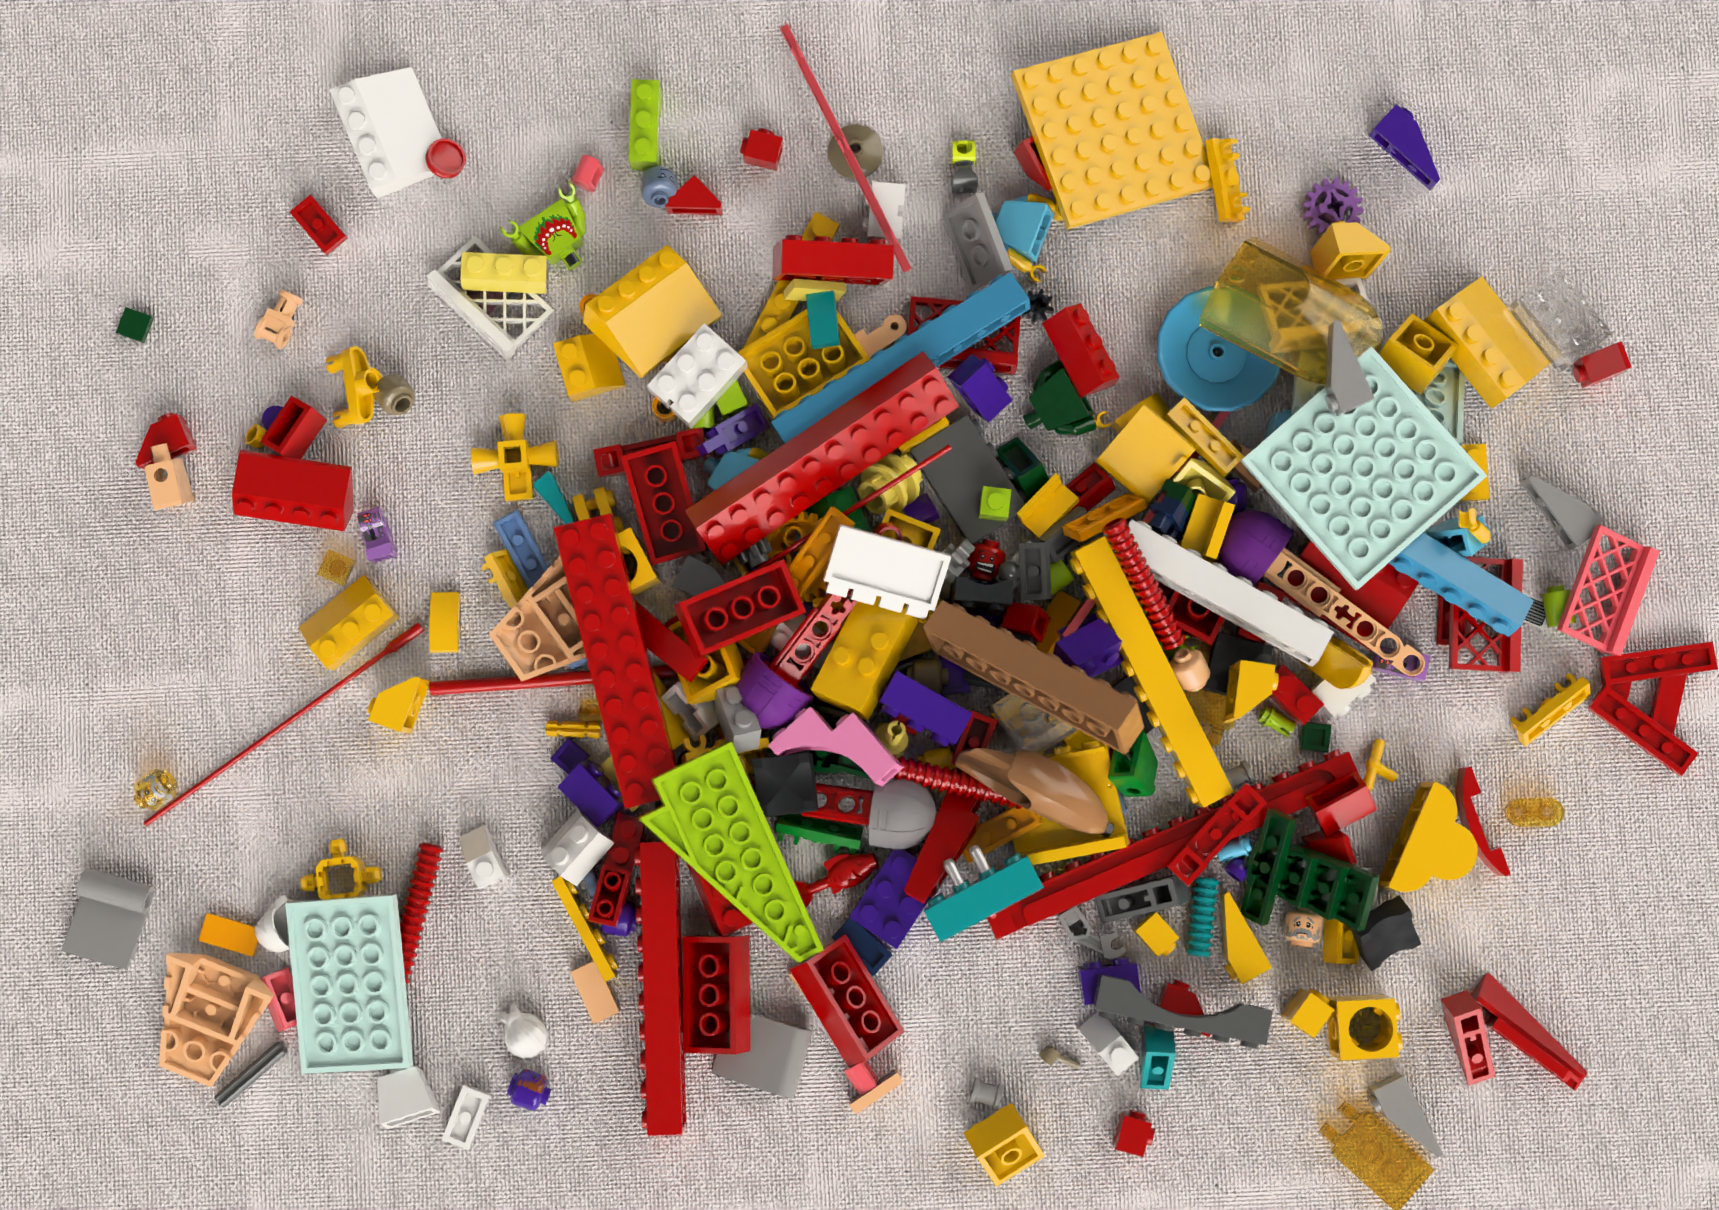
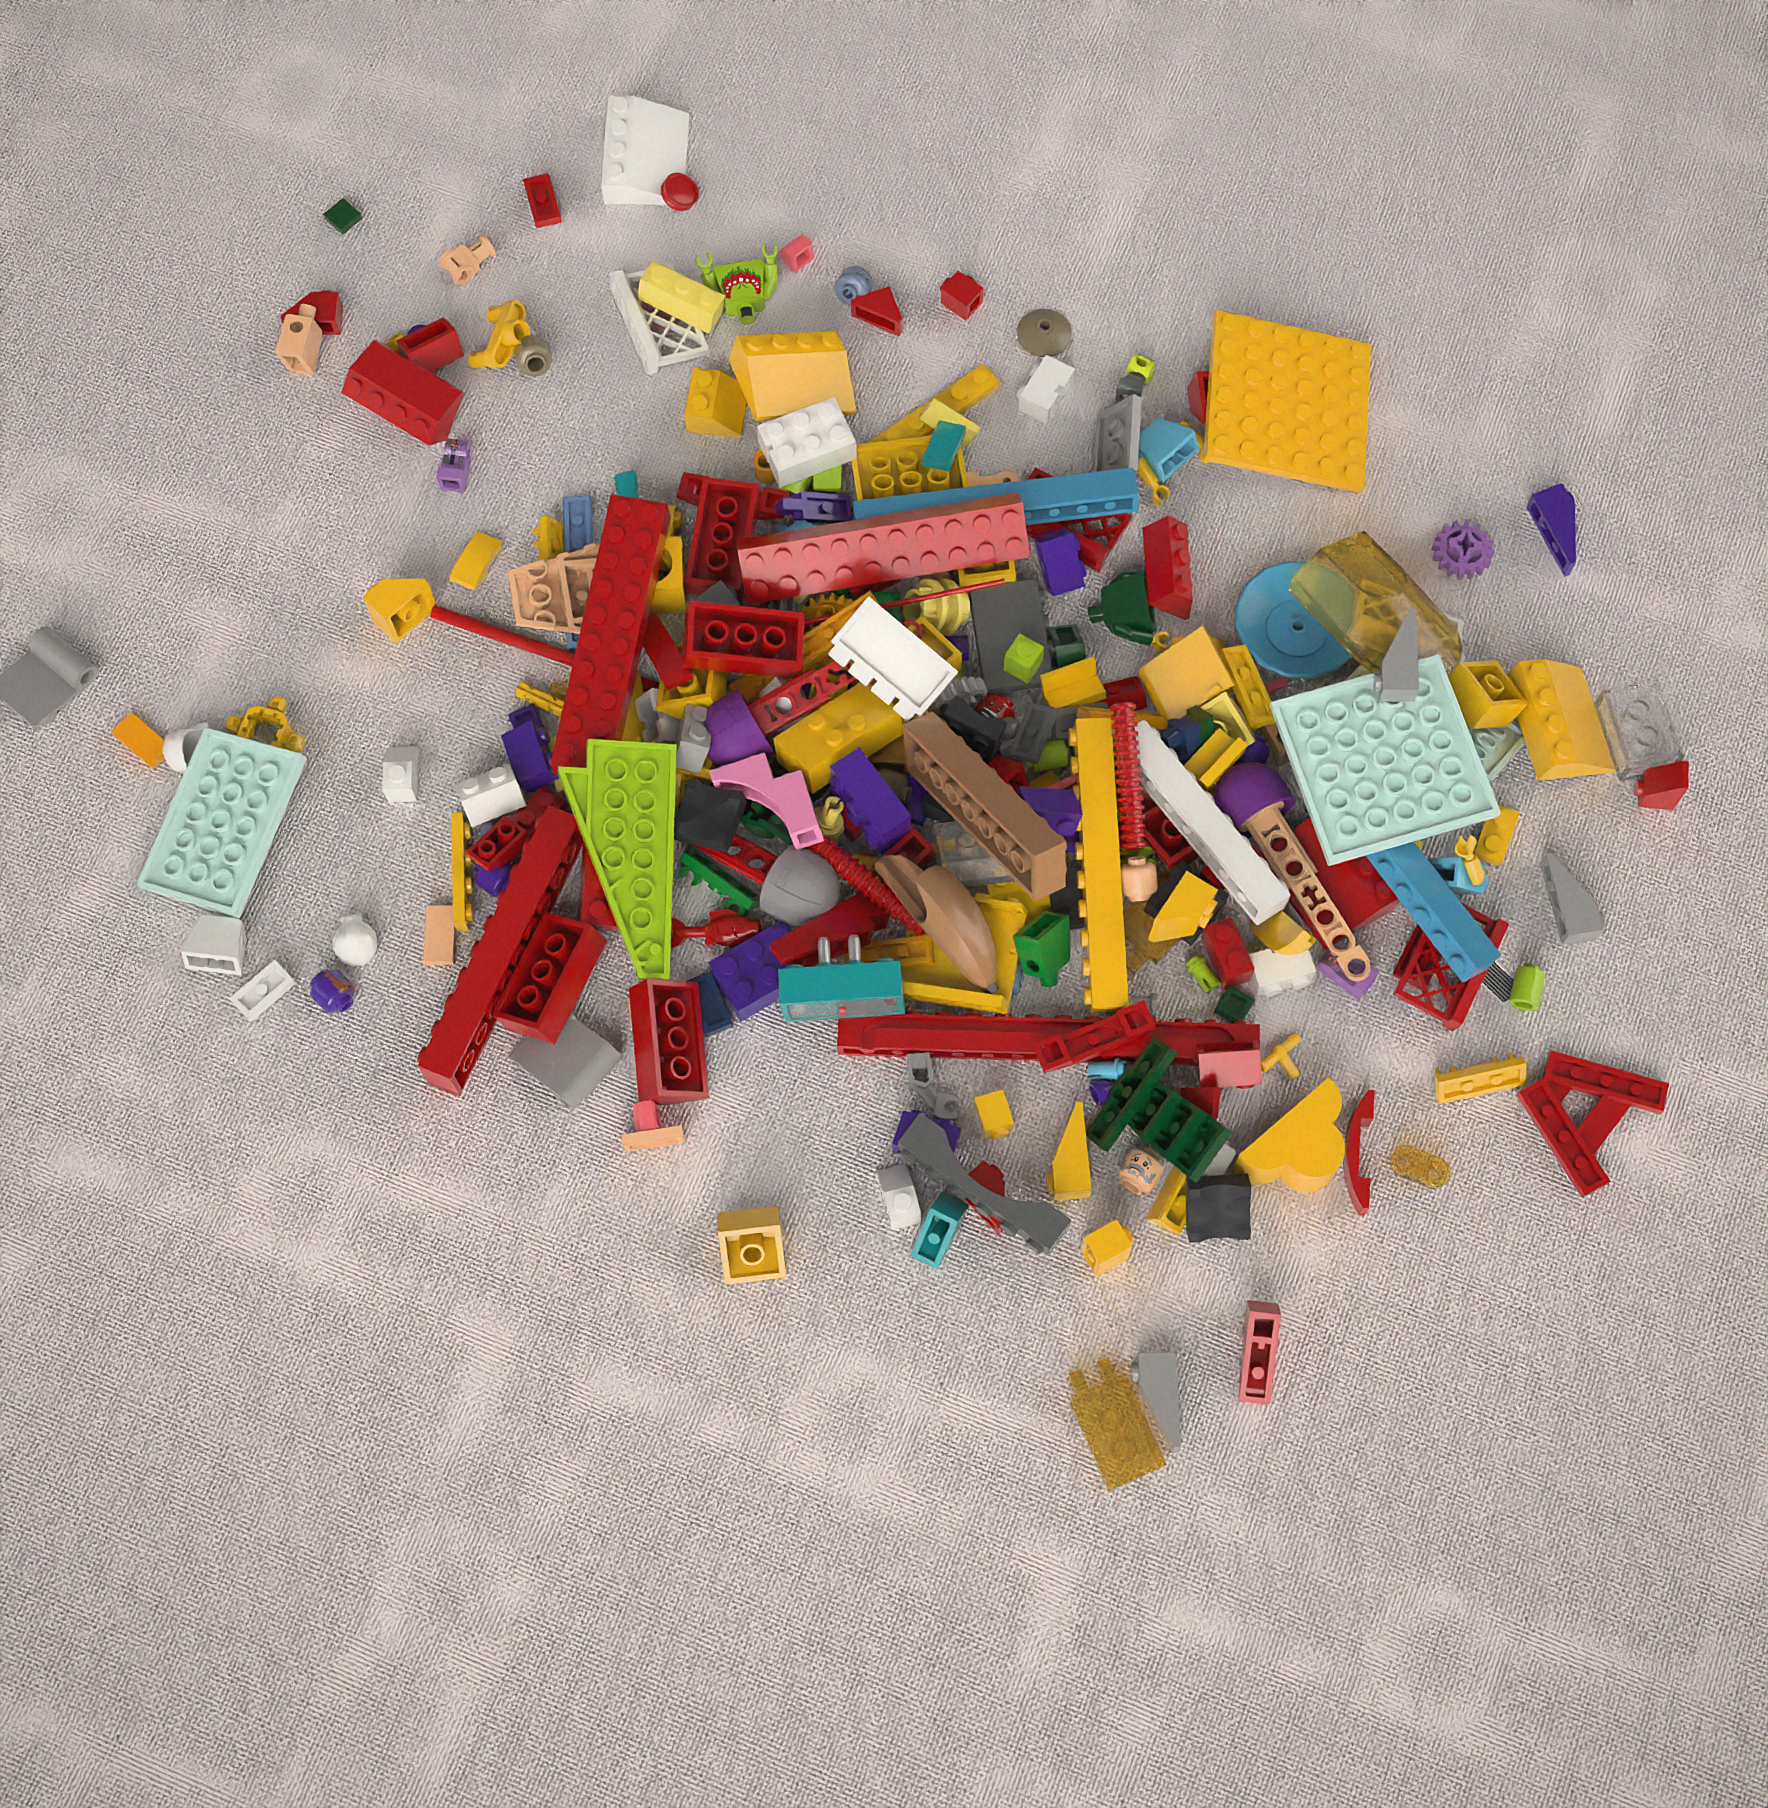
camera: 25 degrees right, 15 degrees down
clear yellow head [133,769,178,811] -> none
red piece [143,622,425,827] -> none
light nougat wedge [159,953,274,1087] -> none
dark grey axle [214,1042,288,1107] -> none
coral slope [260,967,297,1032] -> none
yellow slope [299,574,400,671] -> none
clear yellow plate [317,549,357,587] -> none
red piece [400,842,444,984] -> none
yellow brick [471,413,559,502] -> none
lime arch [629,79,662,170] -> none
red brick [772,235,894,286] -> none
coral piece [779,22,911,272] -> none
light grey bush [969,1077,1004,1110] -> none
black gear [1021,289,1054,325] -> none
dark tan hand [1039,1045,1081,1069] -> none
dark grey slope [1095,874,1191,924] -> none
red brick [1113,1109,1155,1157] -> none
teal piece [1185,877,1220,957] -> none
yellow plate [1205,138,1250,223] -> none
yellow slope [1310,221,1391,281] -> none
yellow brick [1327,994,1403,1060] -> none
red wedge [1471,973,1587,1091] -> none
coral fence [1557,525,1660,656] -> none

